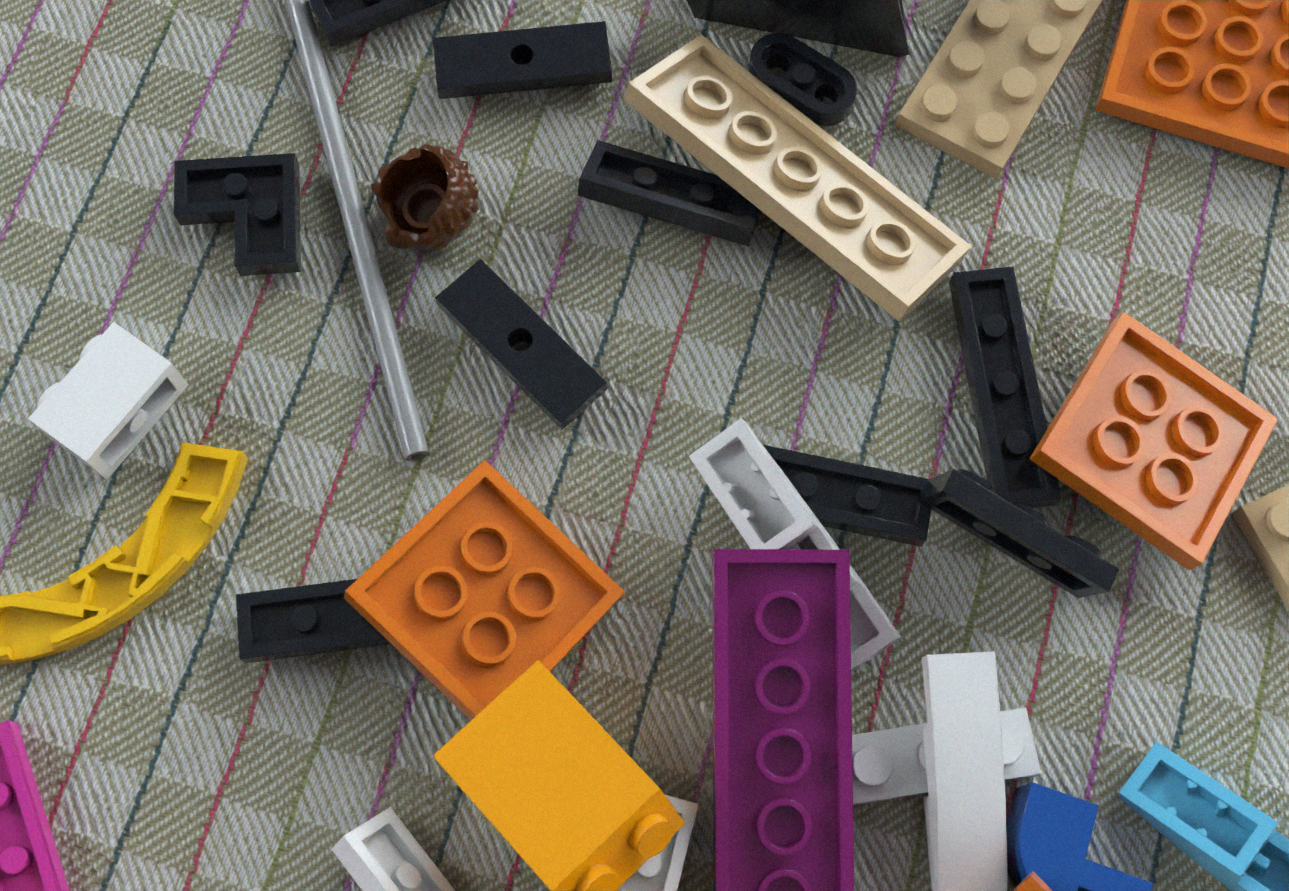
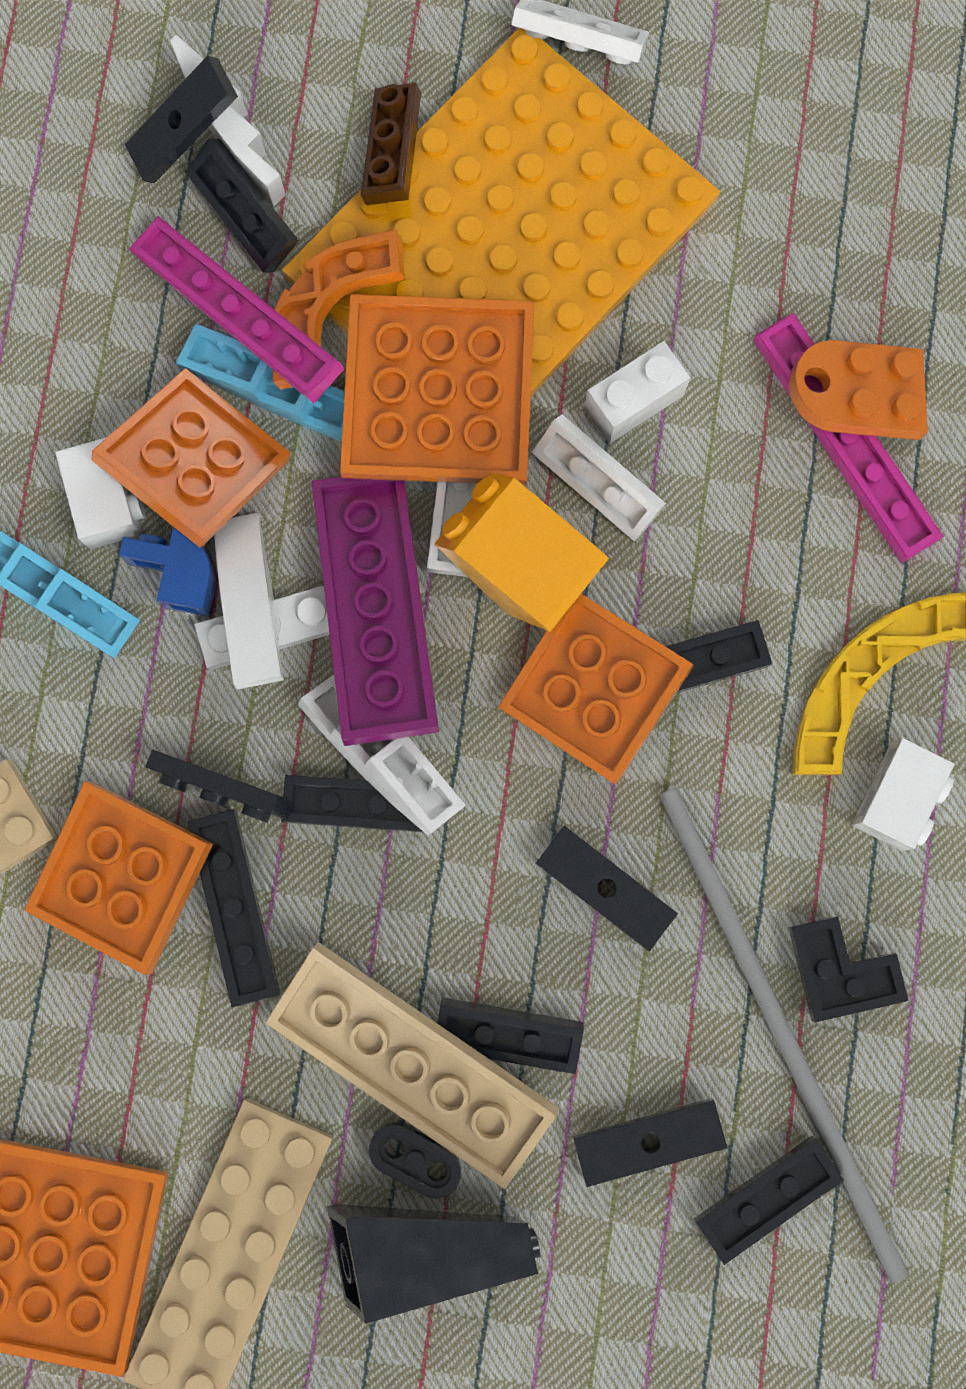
camera: 175 degrees right, 10 degrees up
reddish brown hair [371,144,479,251] -> none

